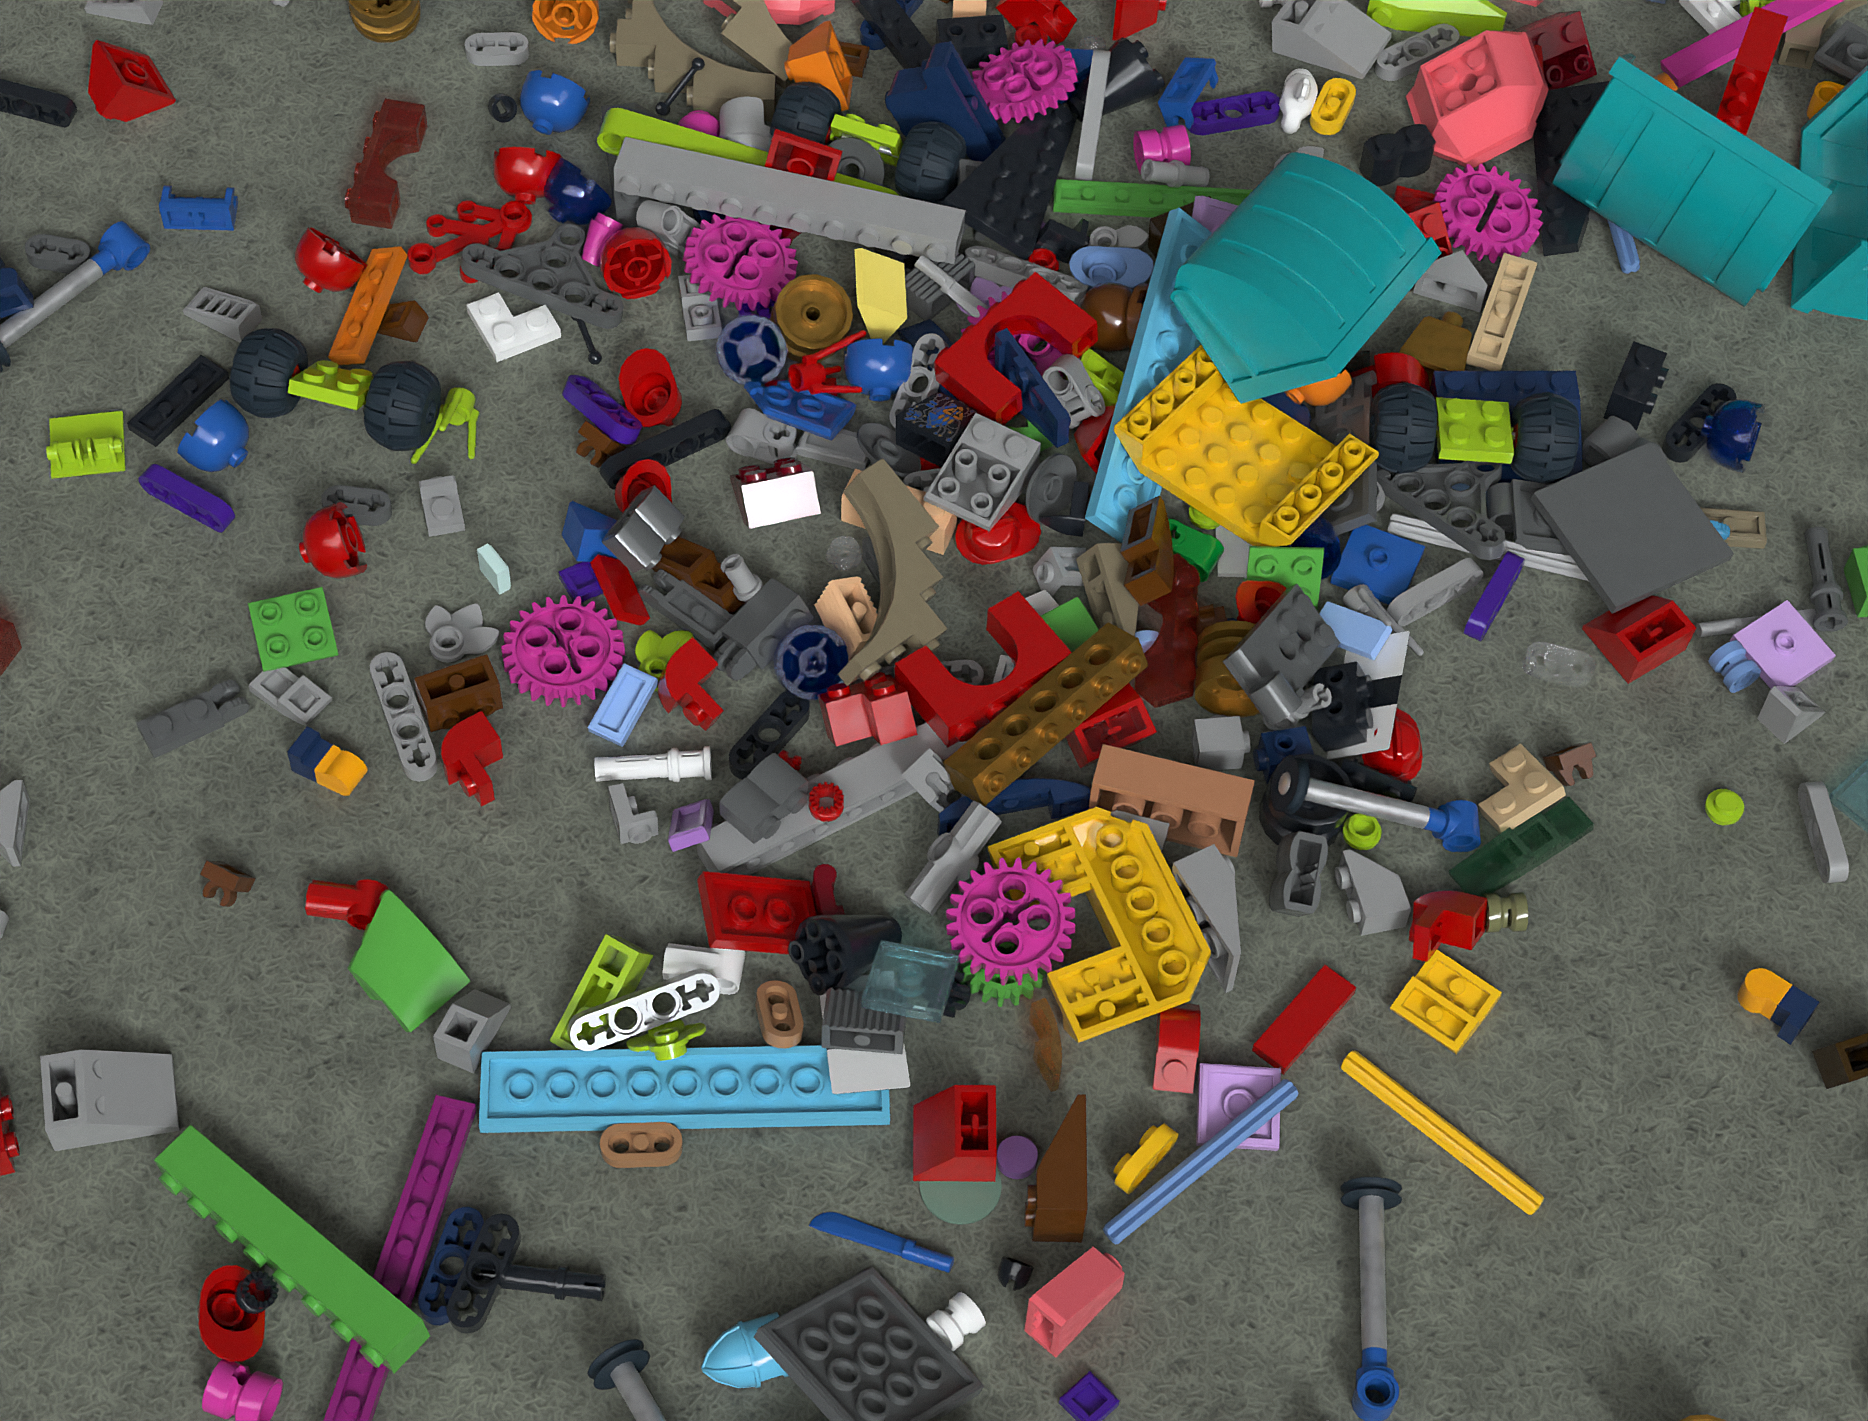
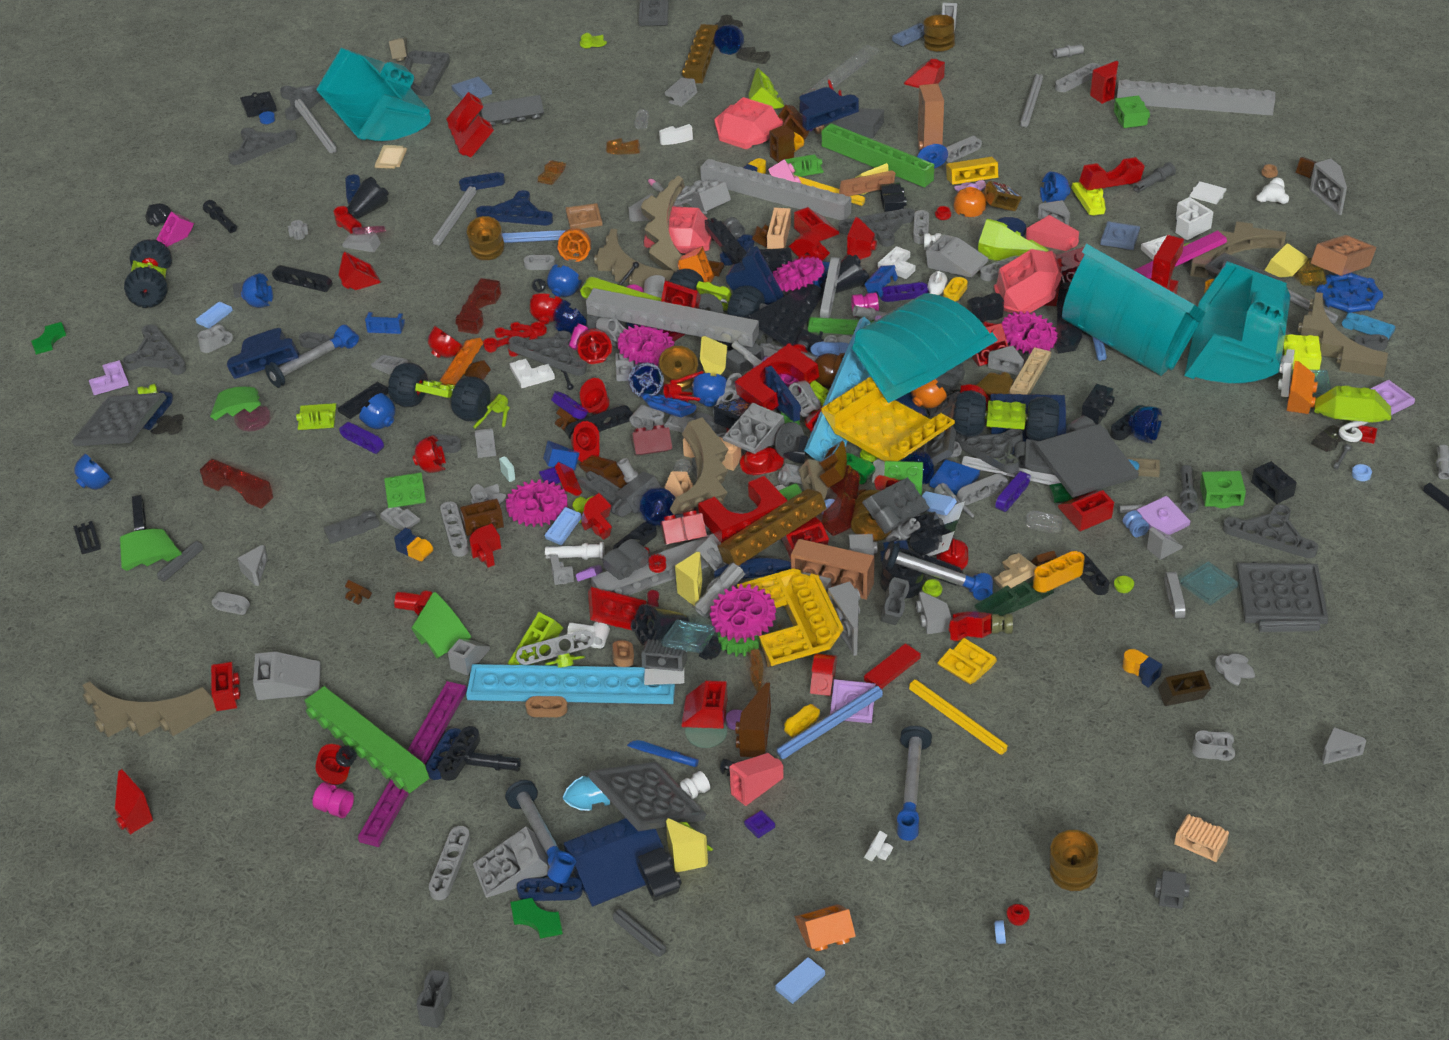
camera: 10 degrees right, 15 degrees down
dark grey brick [602,485,685,573] -> none
none -> light yellow slope [675,552,702,606]
none -> white plate [878,246,915,279]
none -> light orange beam [1033,551,1085,592]
none -> dark green plate [1049,483,1083,503]
none -> black beam [1080,552,1110,595]

